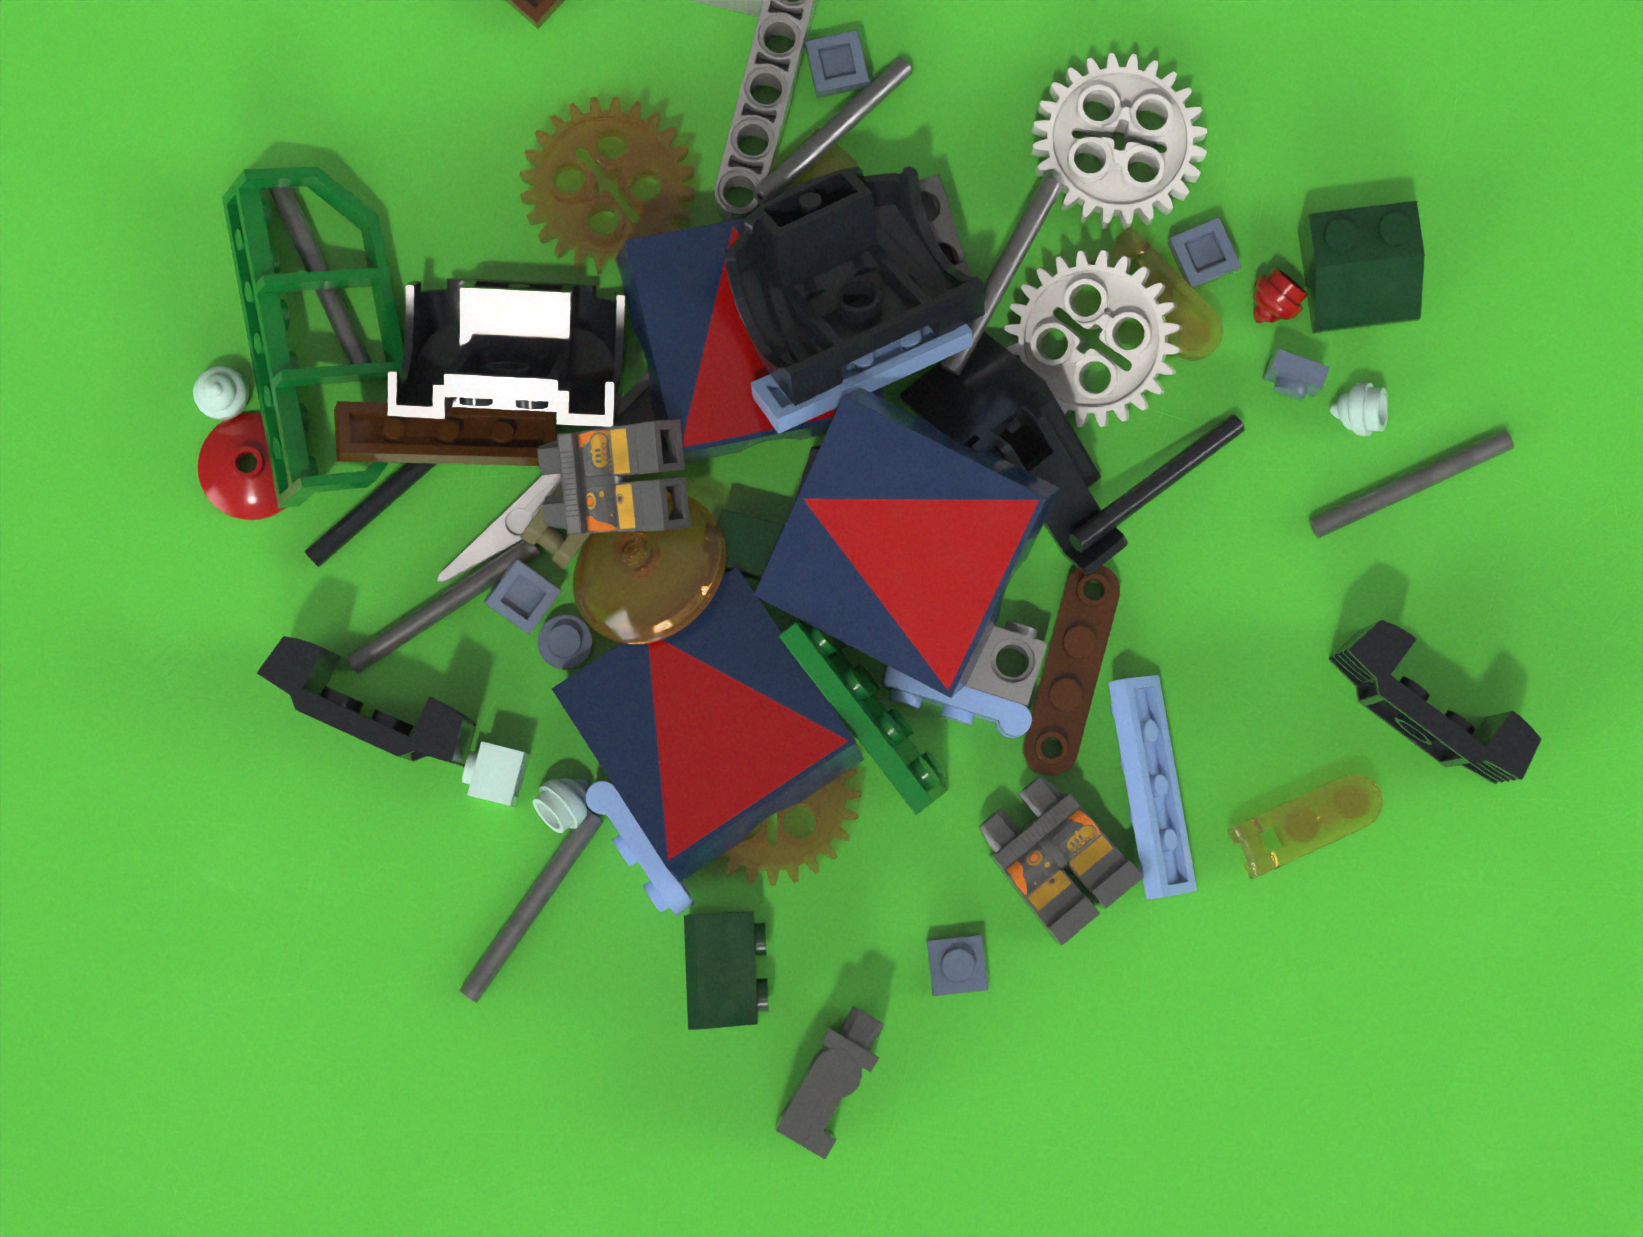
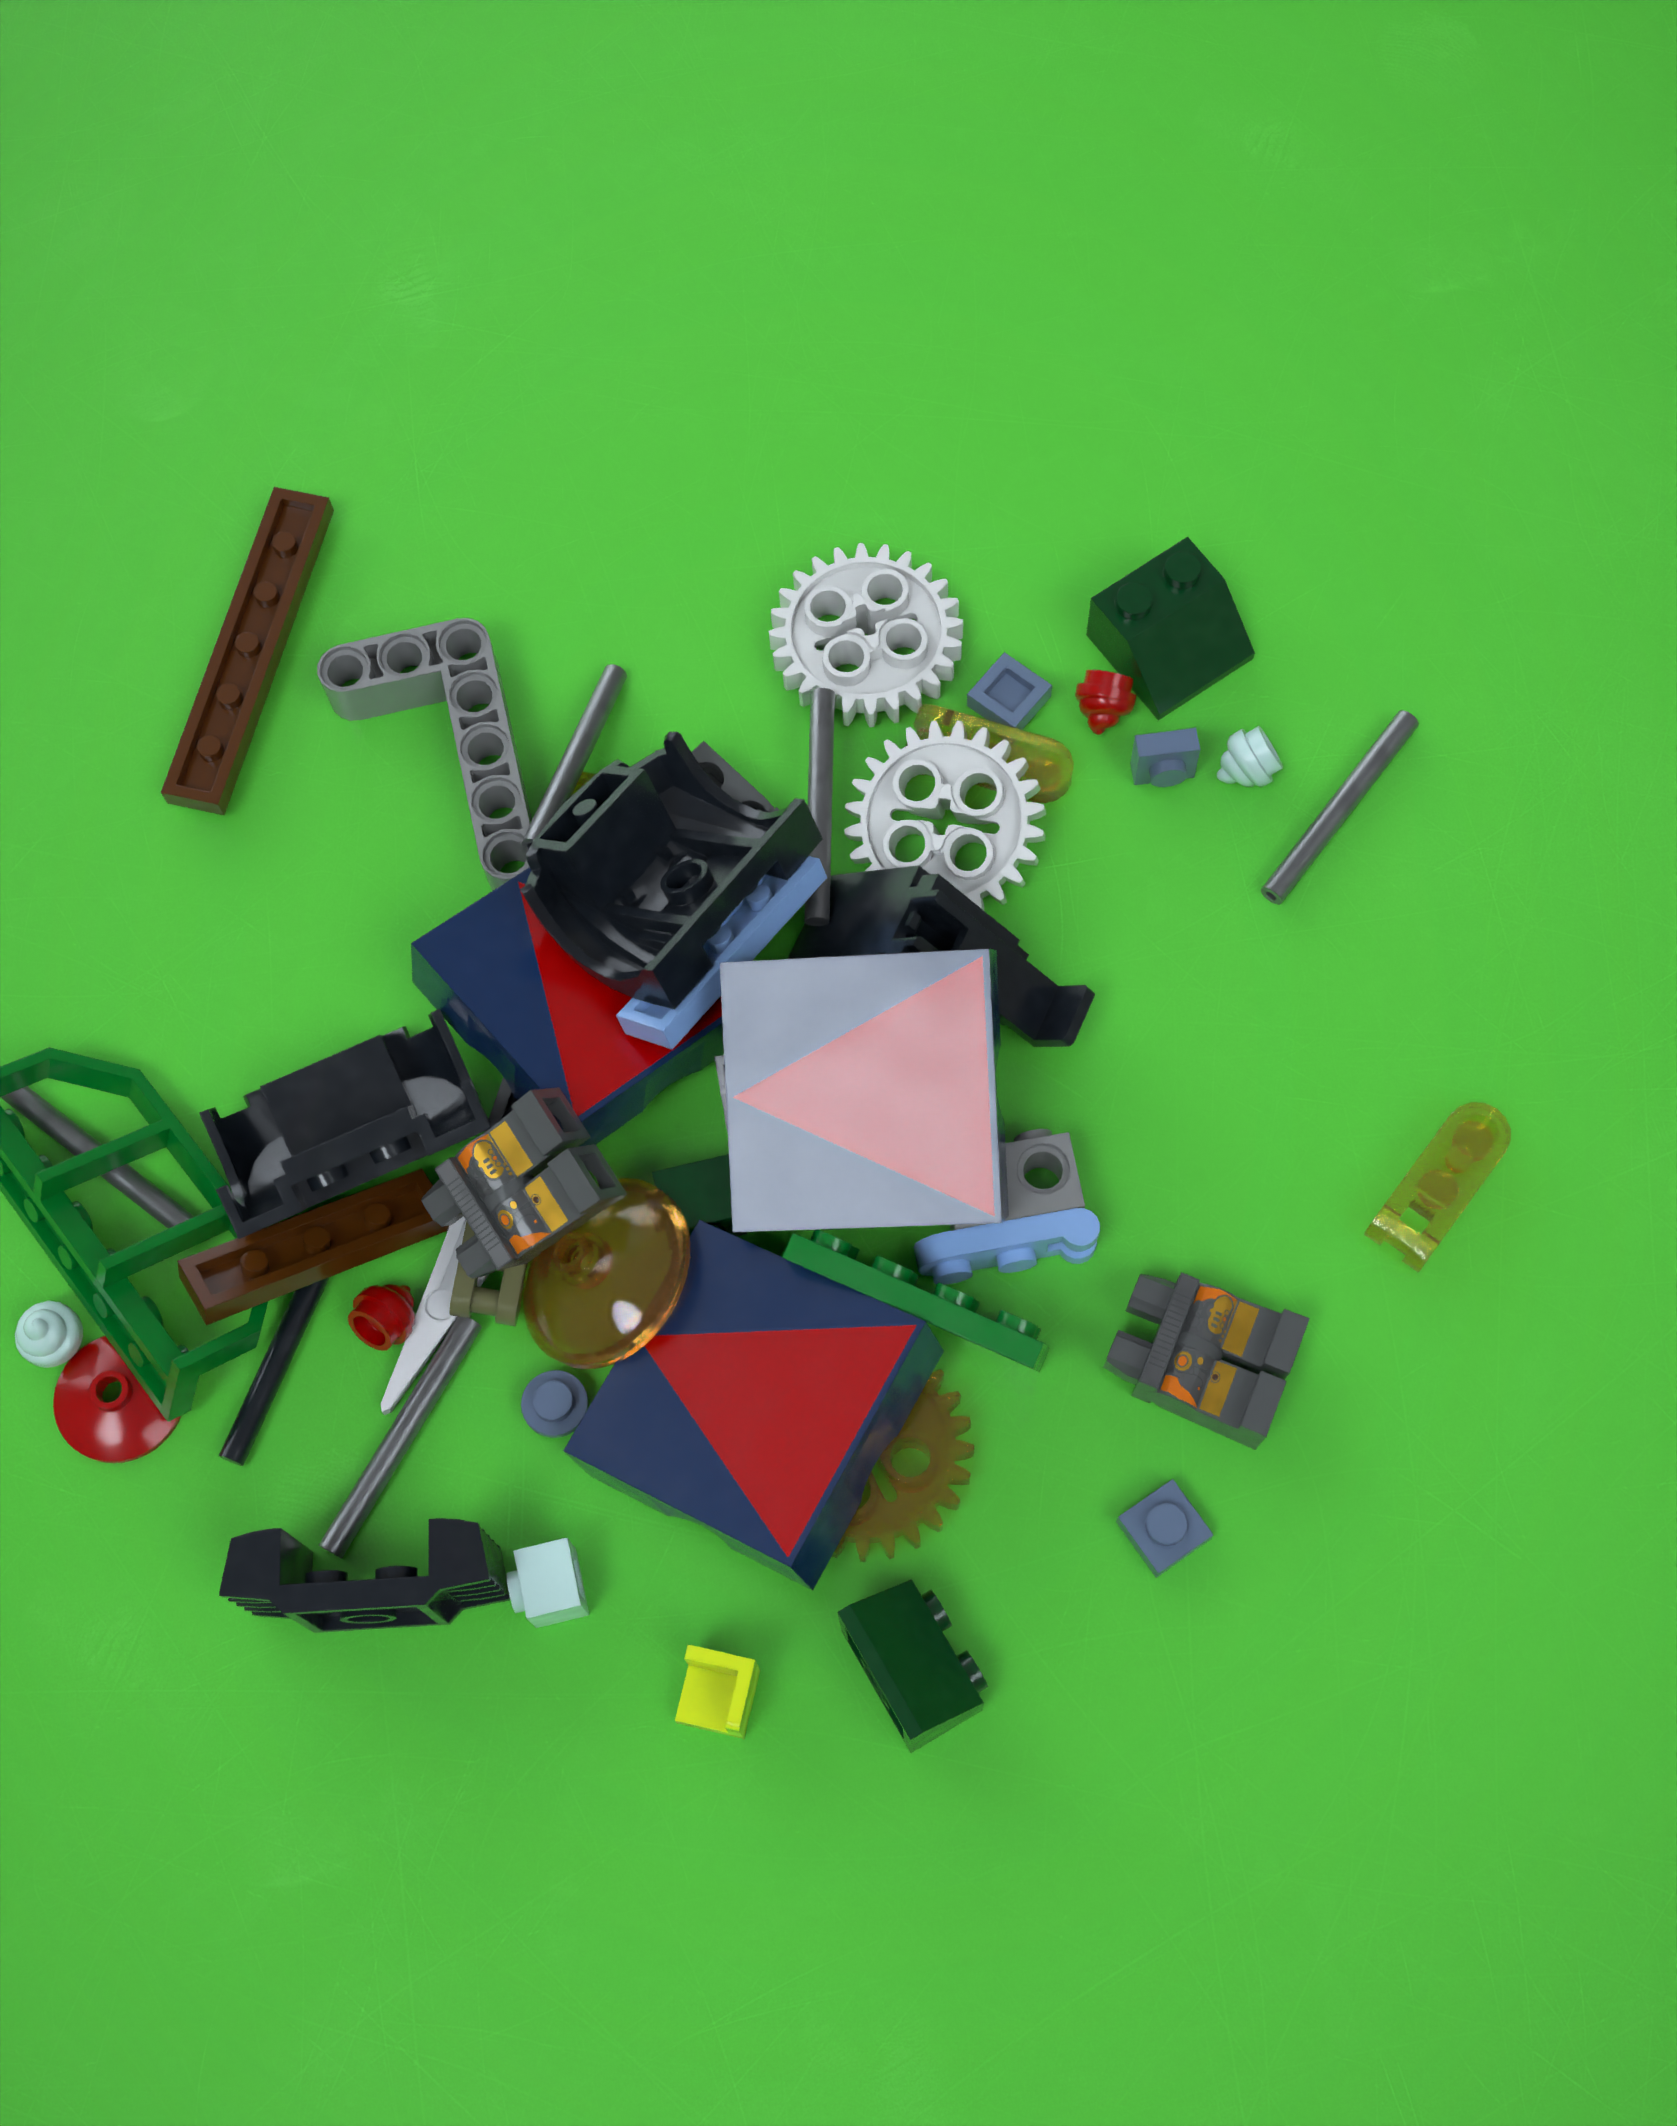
camera: 20 degrees left, 15 degrees down
flat silver piece [459,810,604,1003] -> none
sand blue plate [484,557,562,635] -> none
clear orange gear [520,96,695,274] -> none
light aqua plate [533,778,589,833] -> none
light blue plate [586,781,695,916] -> none
dark grey hips [775,1006,884,1159] -> none
sand blue plate [805,30,869,98] -> none
reddish brown plate [1022,565,1120,777] -> none
black bar [1069,414,1245,552] -> none
light blue plate [1108,675,1197,900] -> none
black plate [1328,620,1541,784] -> none
none -> red plate [348,1284,415,1351]
none -> neon yellow panel [675,1645,760,1739]

